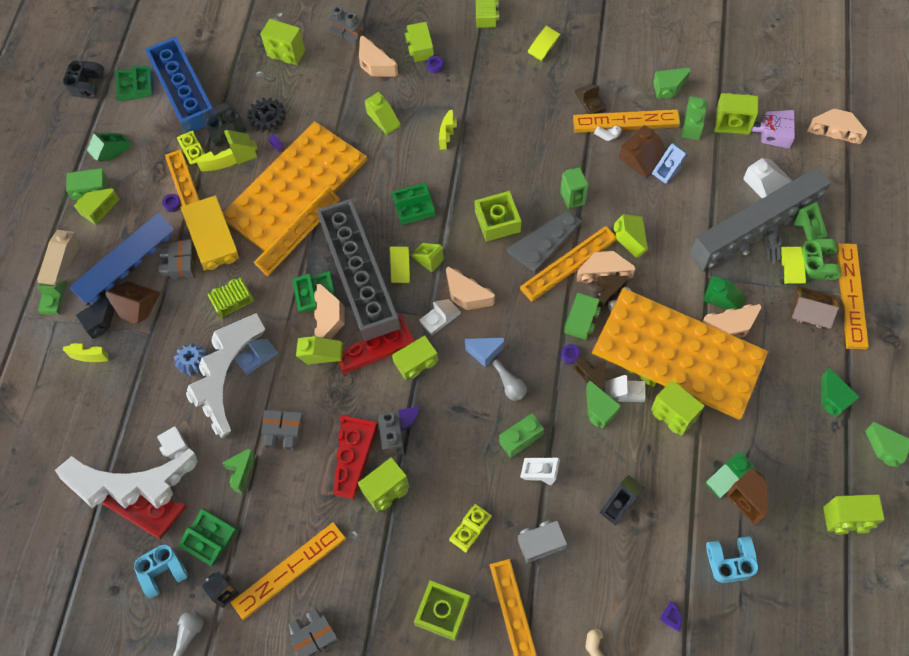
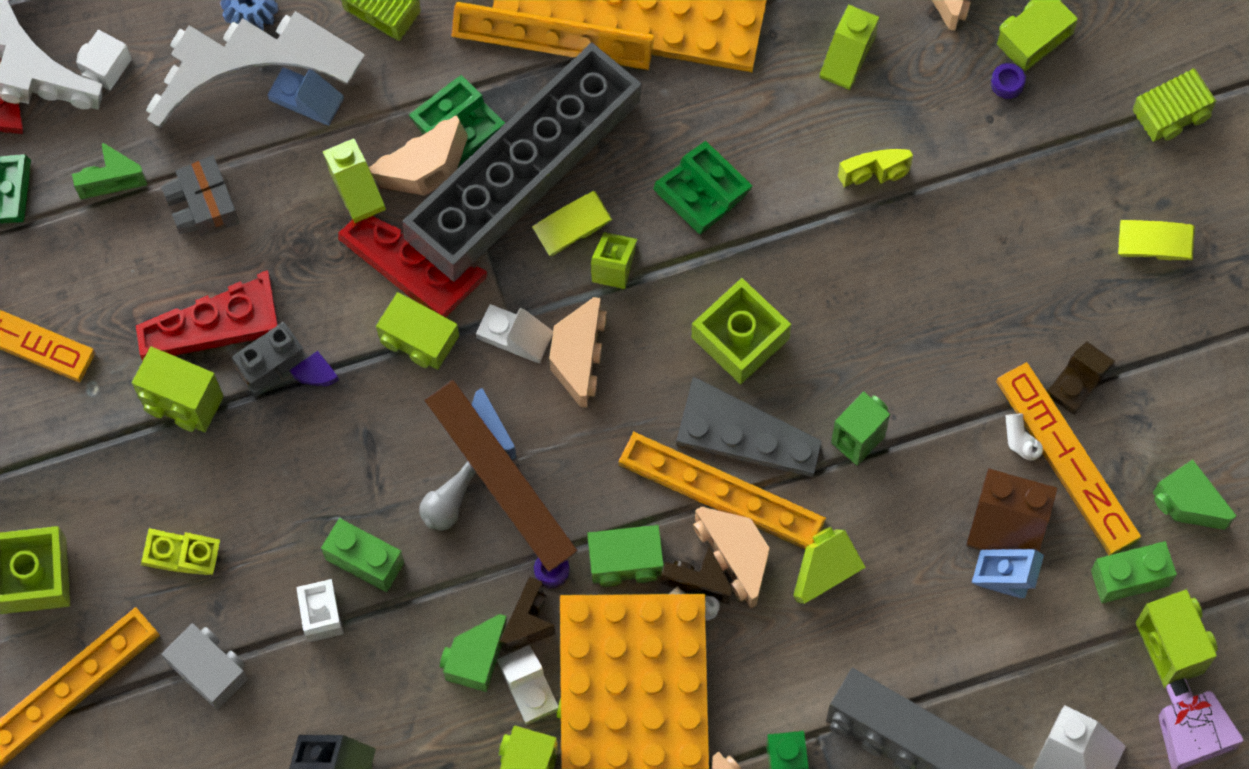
camera: 60 degrees right, 5 degrees up
none -> reddish brown tile [424,380,579,573]

